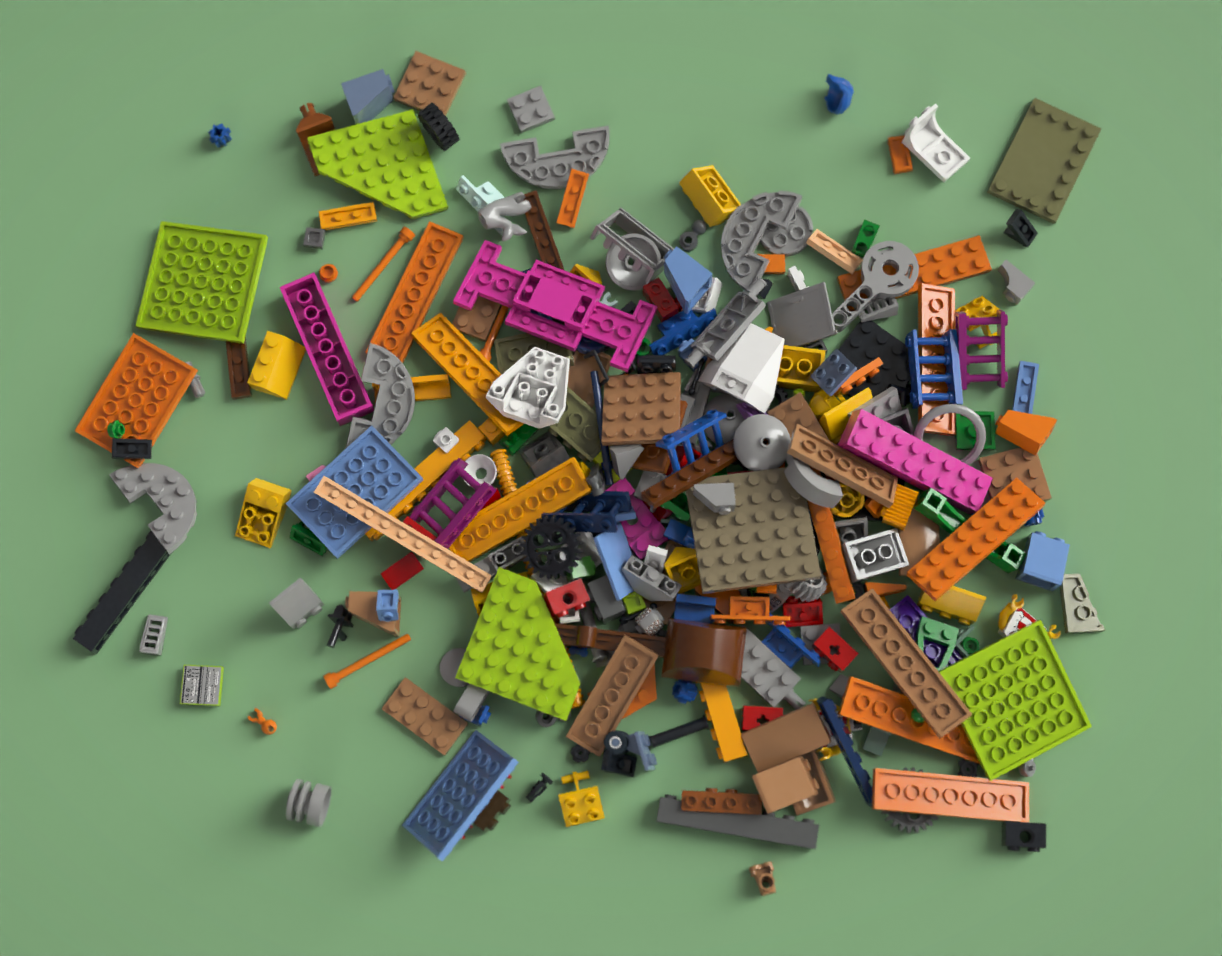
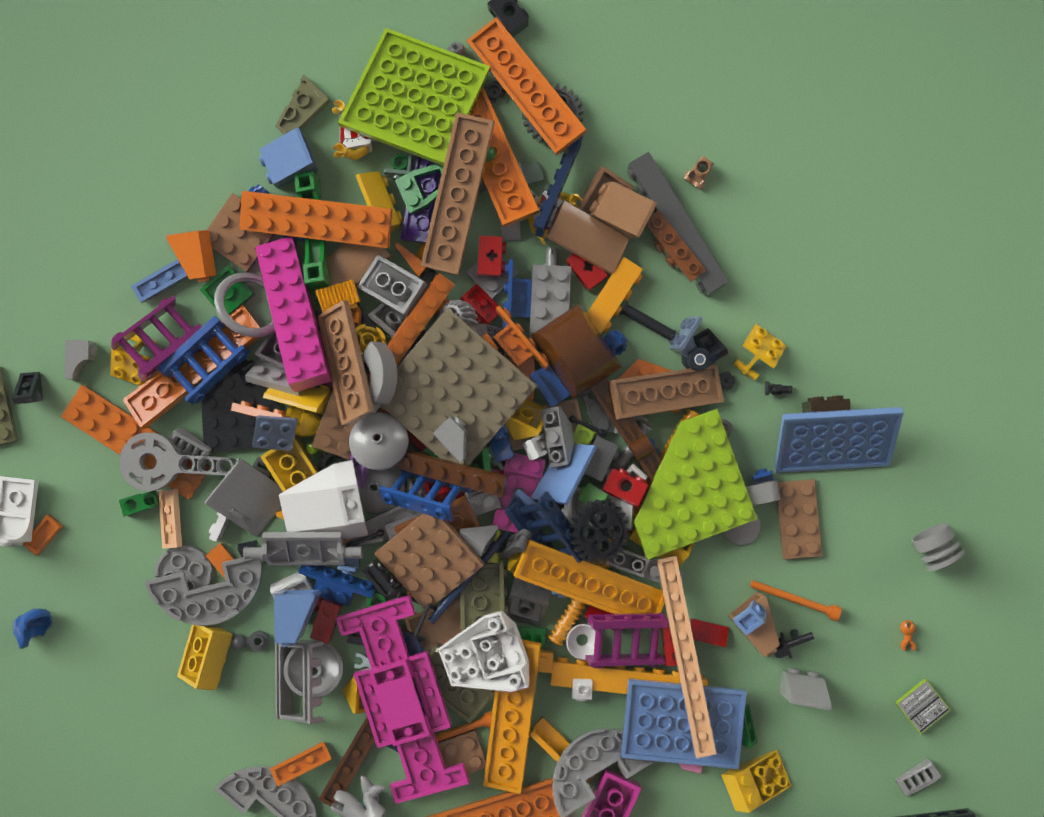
camera: 135 degrees left, 10 degrees up
light grey head [635,608,665,636] -> none

